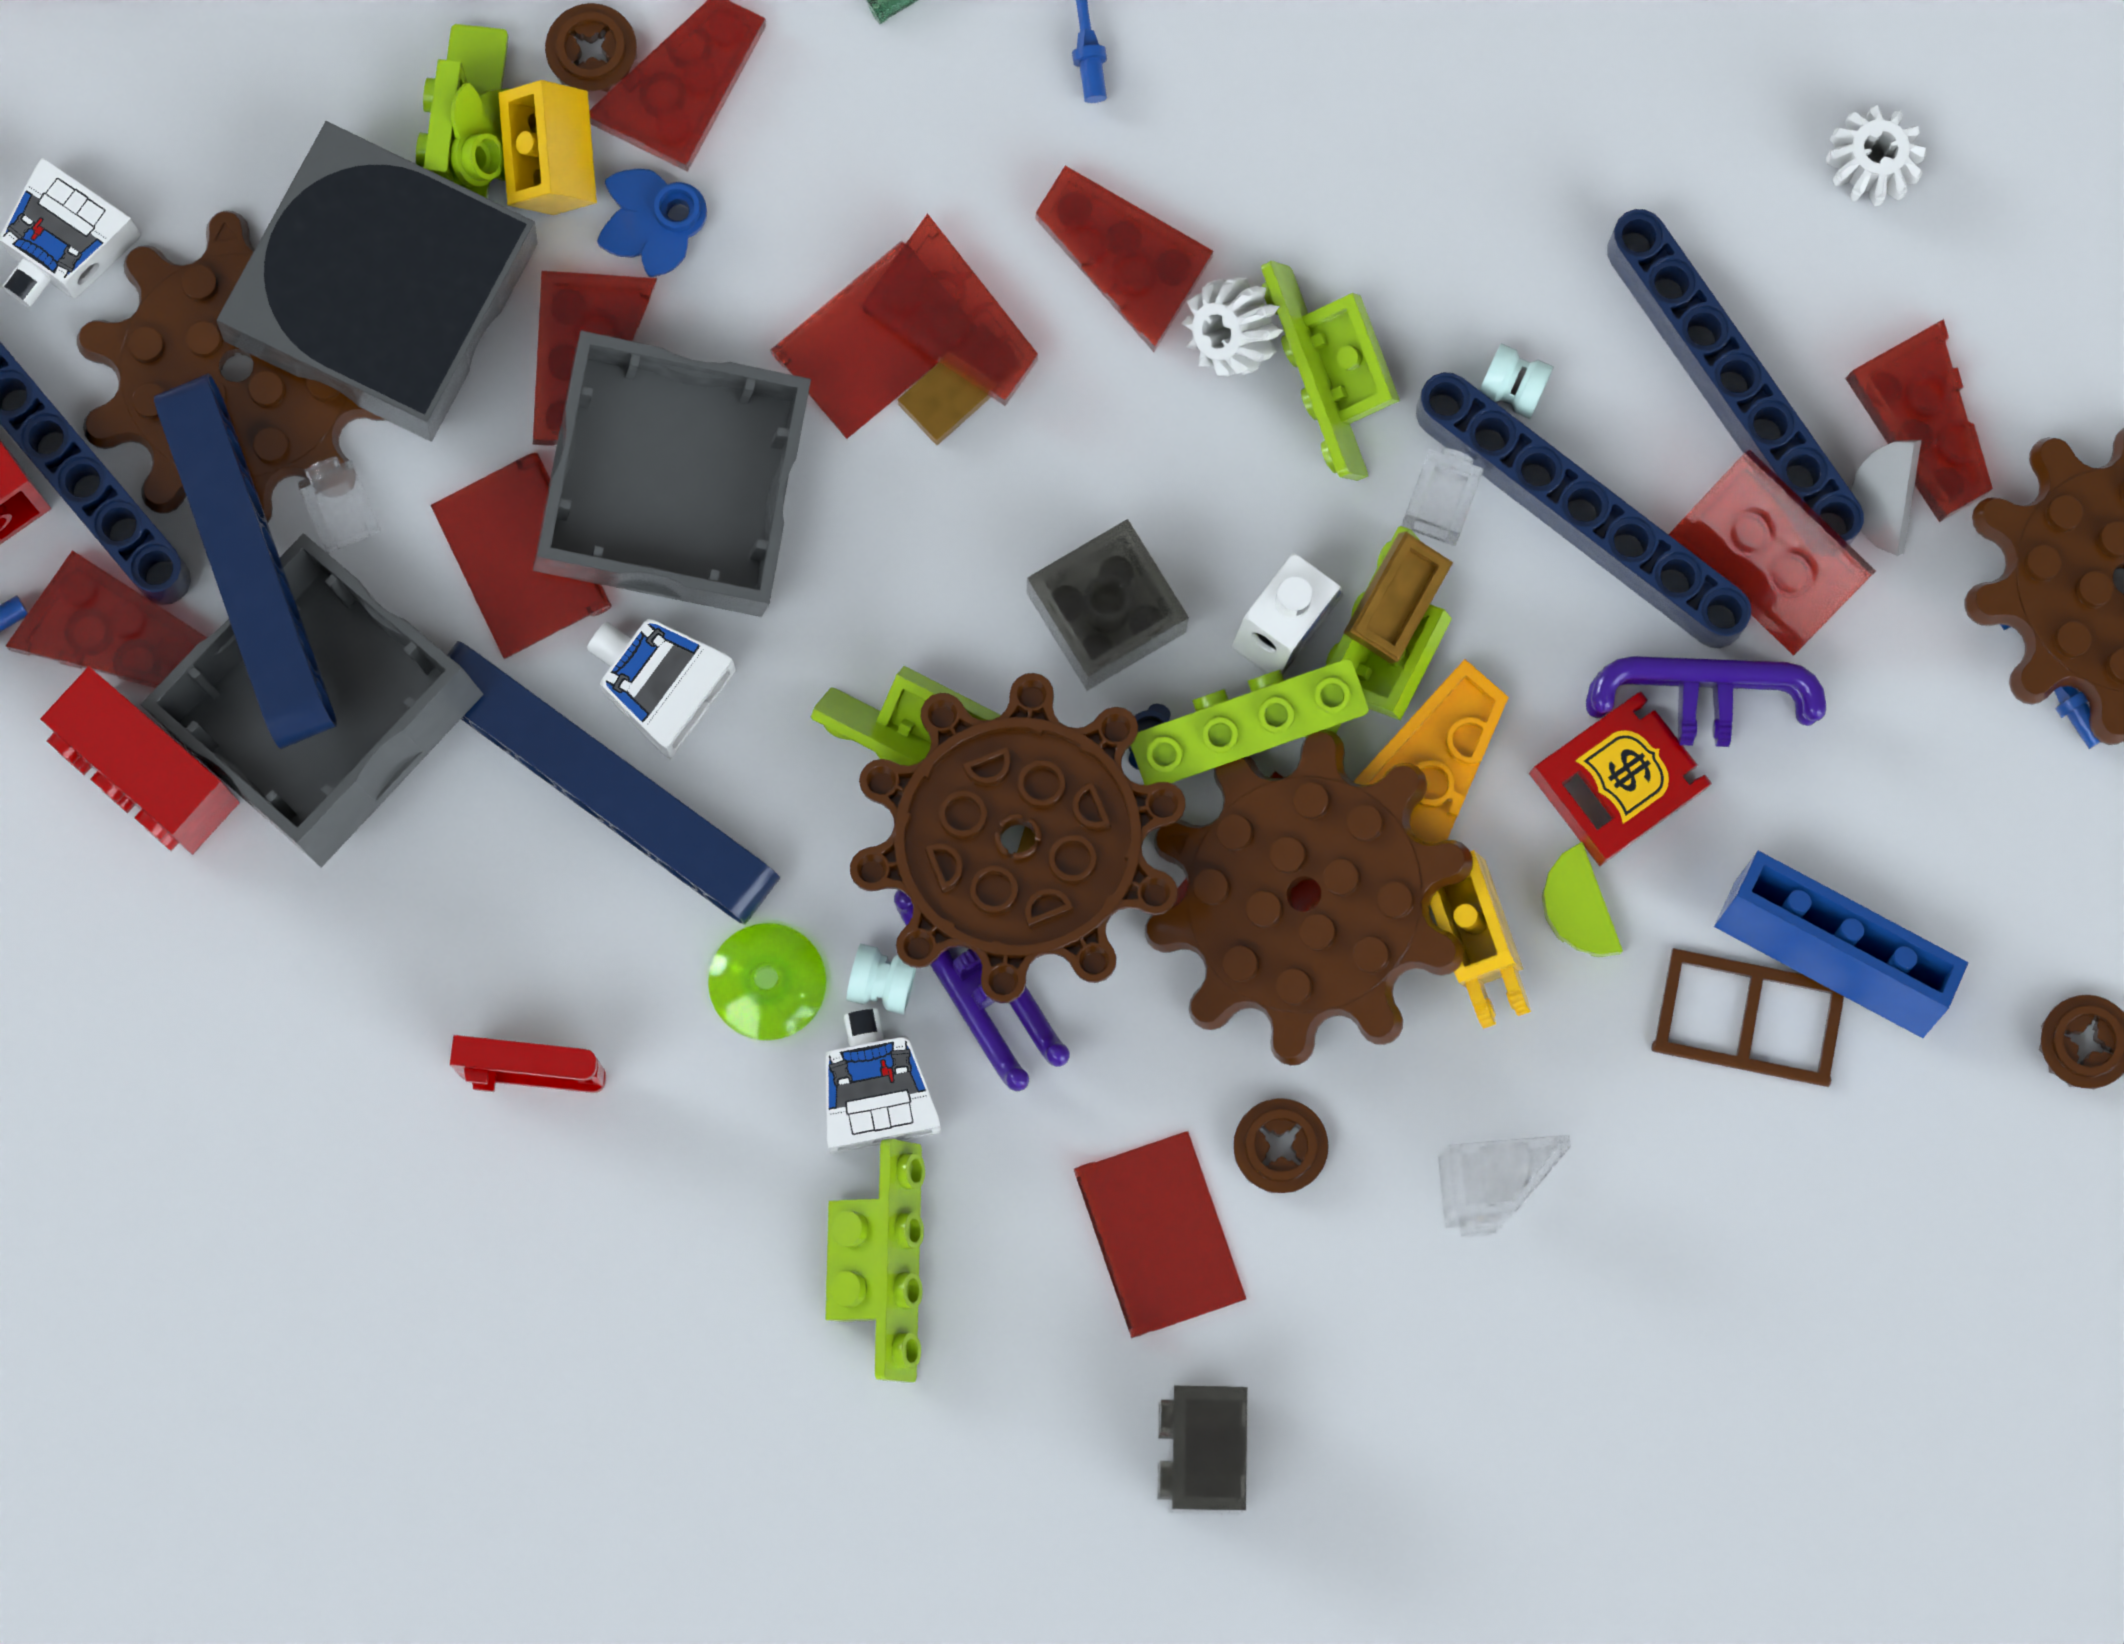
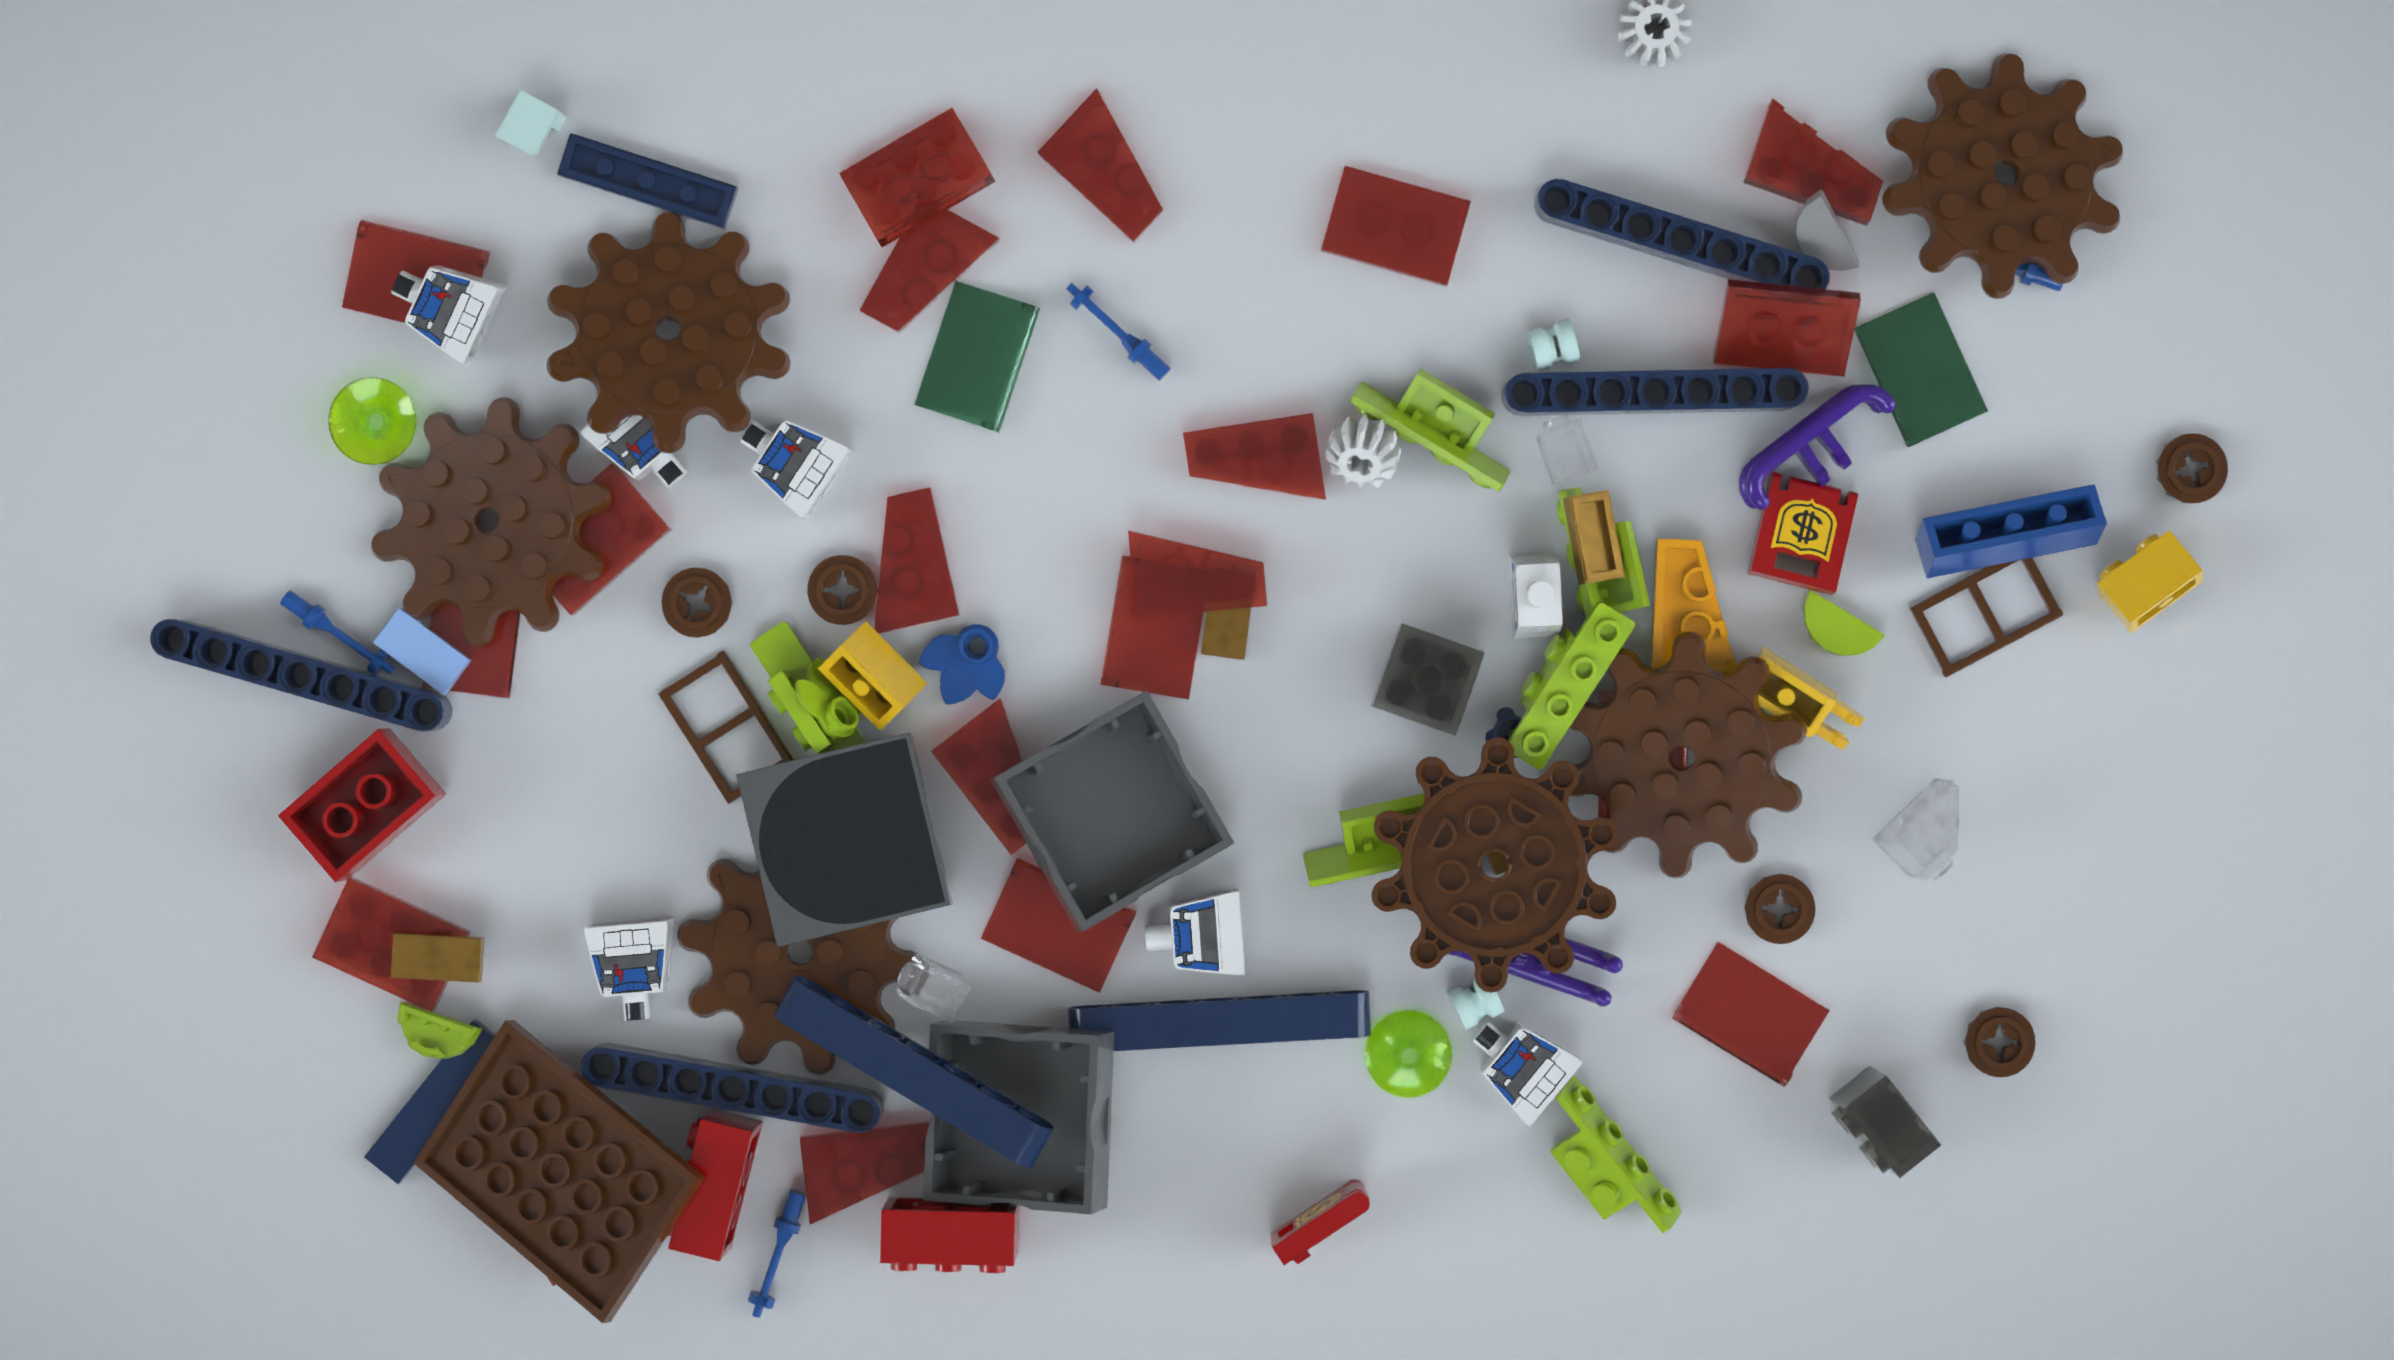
camera: 35 degrees left, 10 degrees up
none -> reddish brown window [658,651,794,804]
none -> clear red tile [1321,166,1471,287]
none -> clear green piece [1854,292,1988,448]
none -> reddish brown gear [1964,1007,2036,1077]
none -> yellow brick [2097,530,2203,633]

